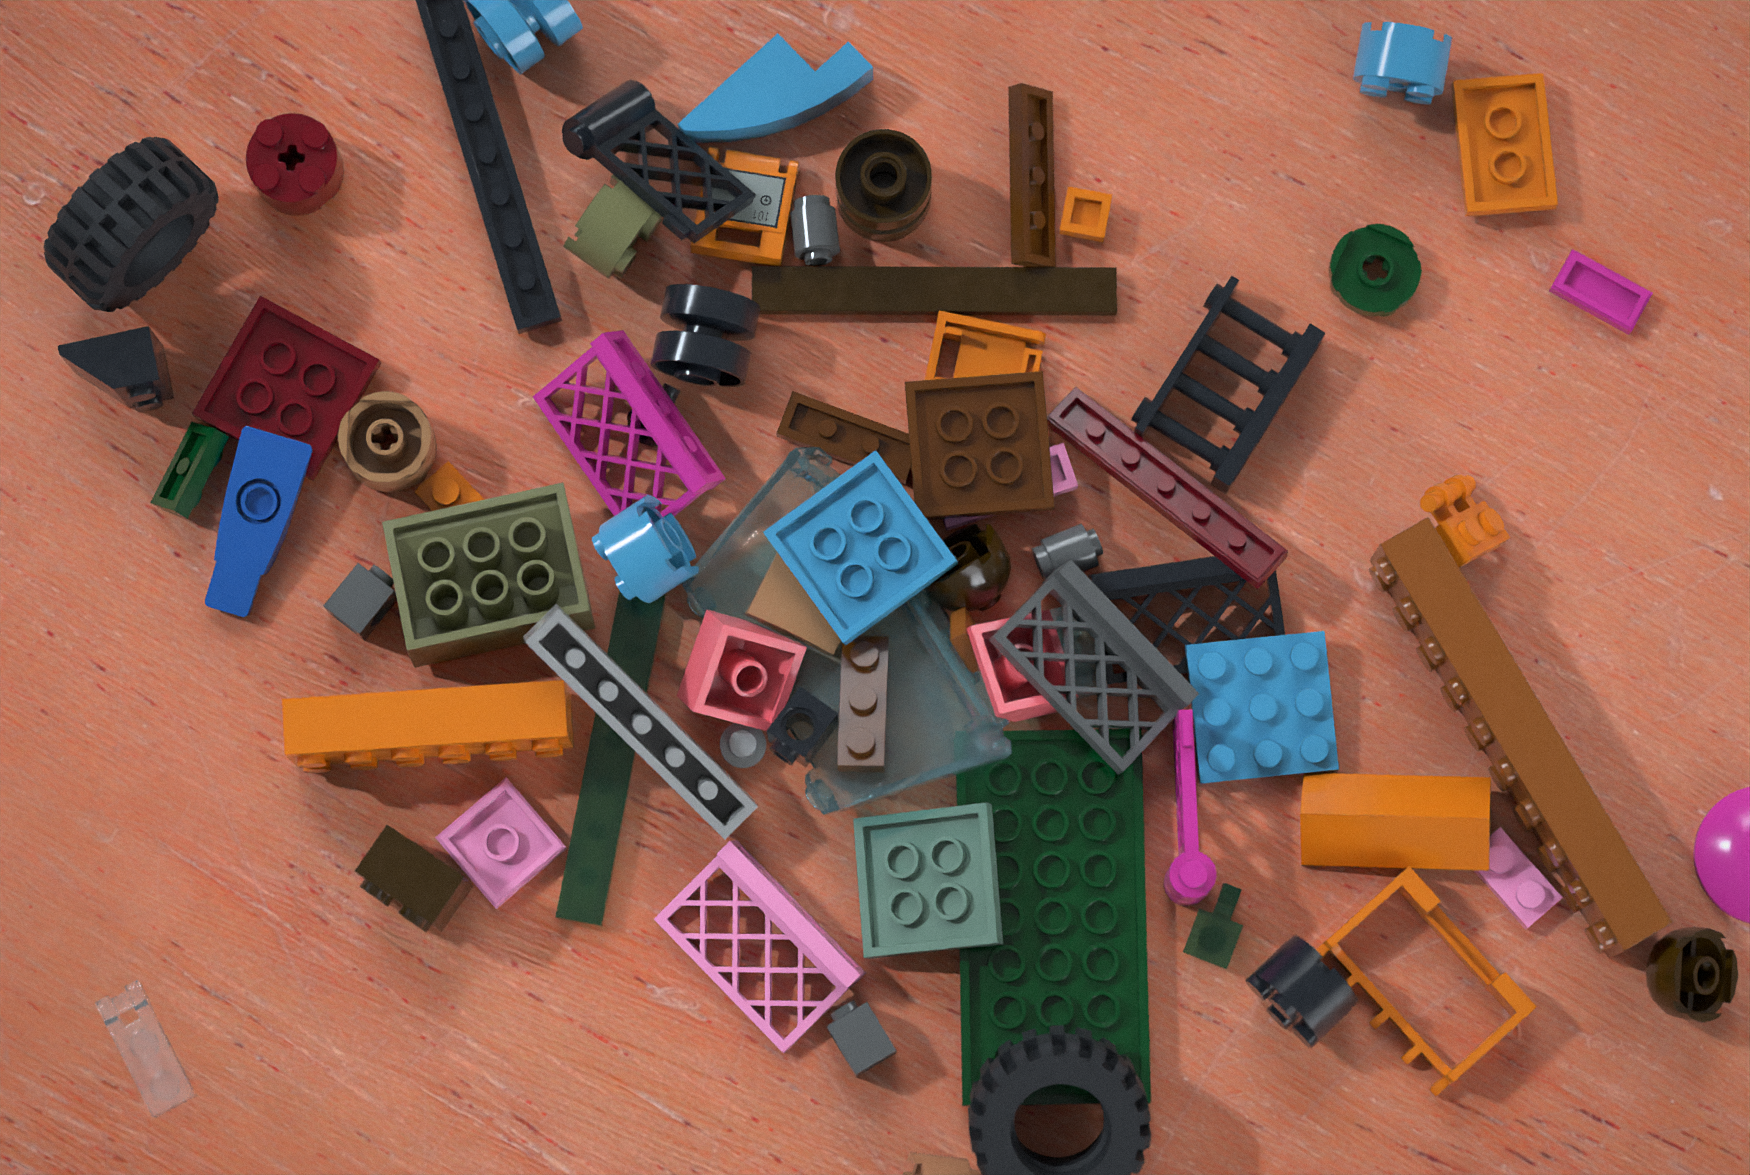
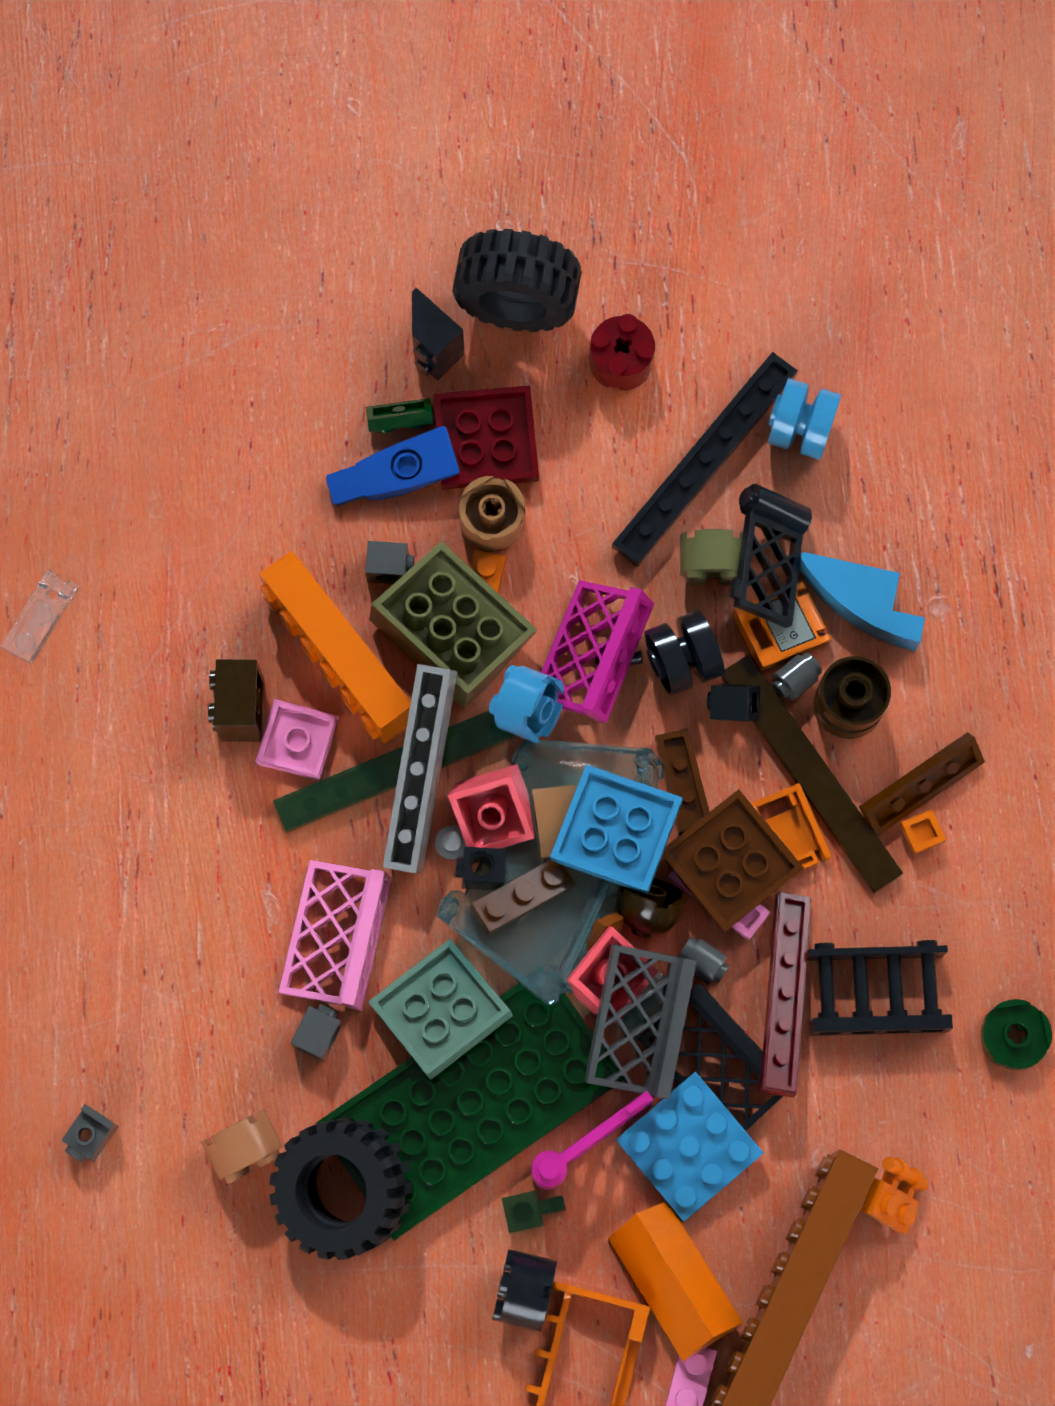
camera: 55 degrees right, 5 degrees down
none -> black brick [707,684,761,721]

